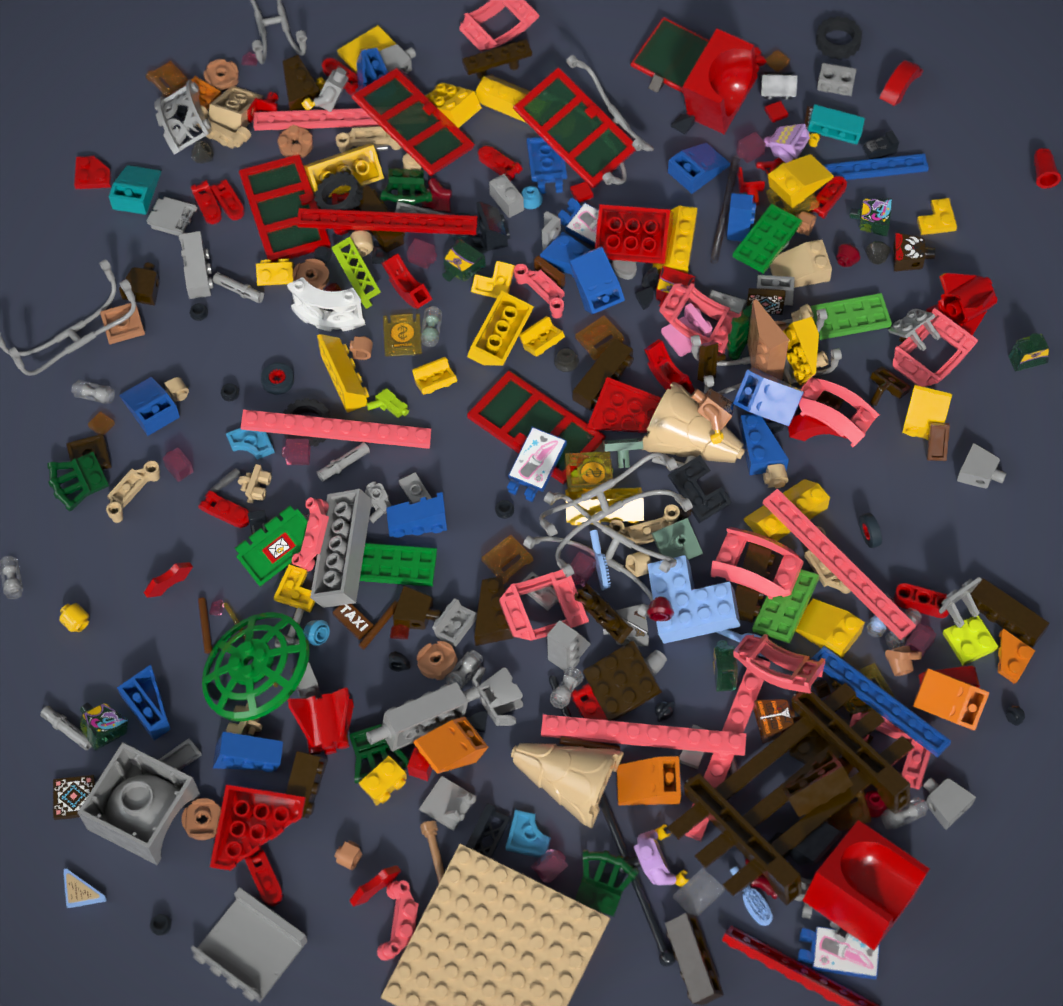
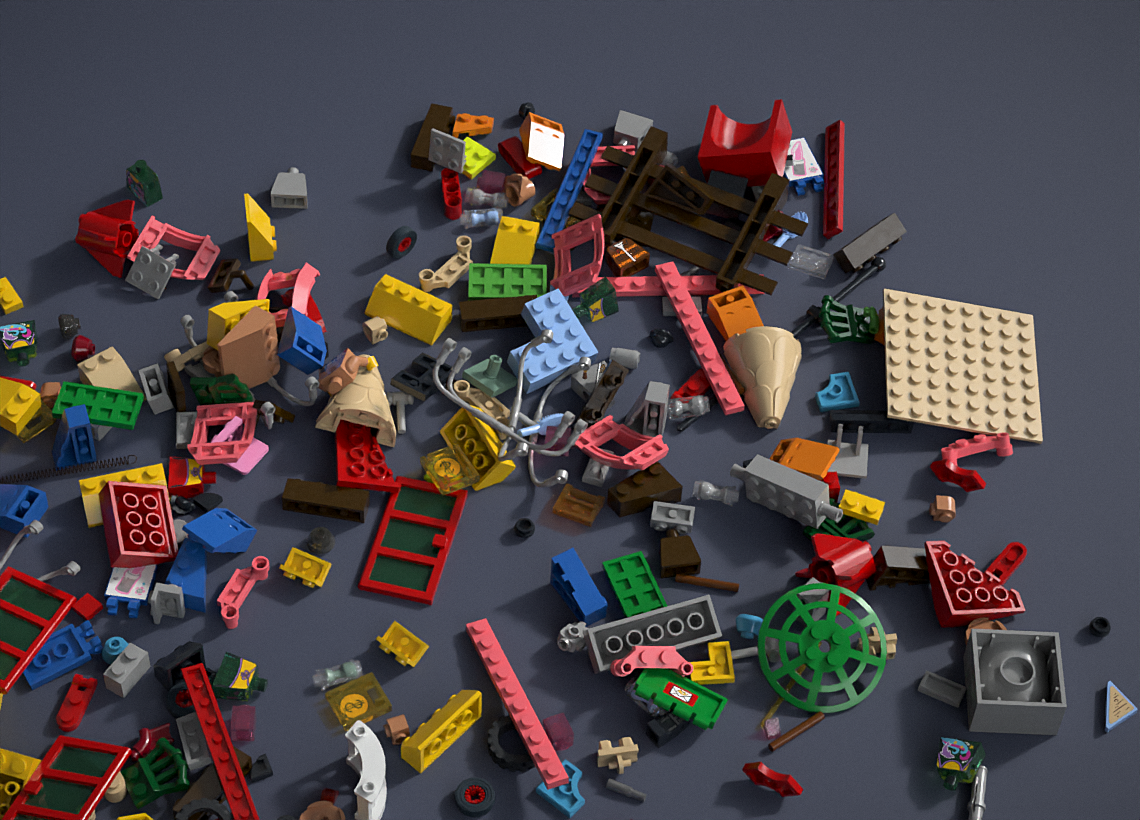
camera: 120 degrees left, 10 degrees down
dark brown tile [53,775,95,820] -> none
blue wedge [117,665,171,741] -> none
light grey panel [191,888,308,1002] -> none
red plate [198,491,250,528] -> none
blue wedge [213,732,283,772] -> none
light grey pin [317,442,370,482] -> none
lime fence [331,237,381,309] -> none
reddish brown tile [332,604,373,640] -> none
tan head [350,230,373,257] -> none
lime piece [366,389,409,418] -> none
red arch [381,254,432,309] -> none
black piece [388,651,410,672] -> none
clear red piece [390,624,409,640] -> none
light grey plate [399,472,432,504] -> none
nougat plate [417,641,458,680] -> none
medium nougat piece [420,821,445,884] -> none
yellow slope [467,290,534,365] -> none
yellow plate [471,261,515,298] -> none
light grey piece [472,666,523,726] -> none
tile [507,427,567,502] -> none
clear pink brick [531,849,568,882] -> none
reddish brown tile [534,255,565,289] -> none
clear orange plate [575,316,625,360] -> none
dark brown plate [583,640,662,721] -> none
sand green tile [603,438,643,468] -> none
tan plate [625,552,651,577] -> none
lavender torso [634,824,690,887] -> none
red arch [644,339,695,394] -> none
dark red cone [647,597,674,622] -> none
coral wedge [711,527,804,599] -> none
red bracket [738,167,765,206] -> none
blue wedge [739,414,789,475] -> none
coral plate [763,489,916,640] -> none
bright green plate [811,293,892,340] -> none
dark brown torso [893,233,935,272] -> none
reddish brown tile [927,423,950,461] -> none
none -> bright green arm [863,306,880,334]

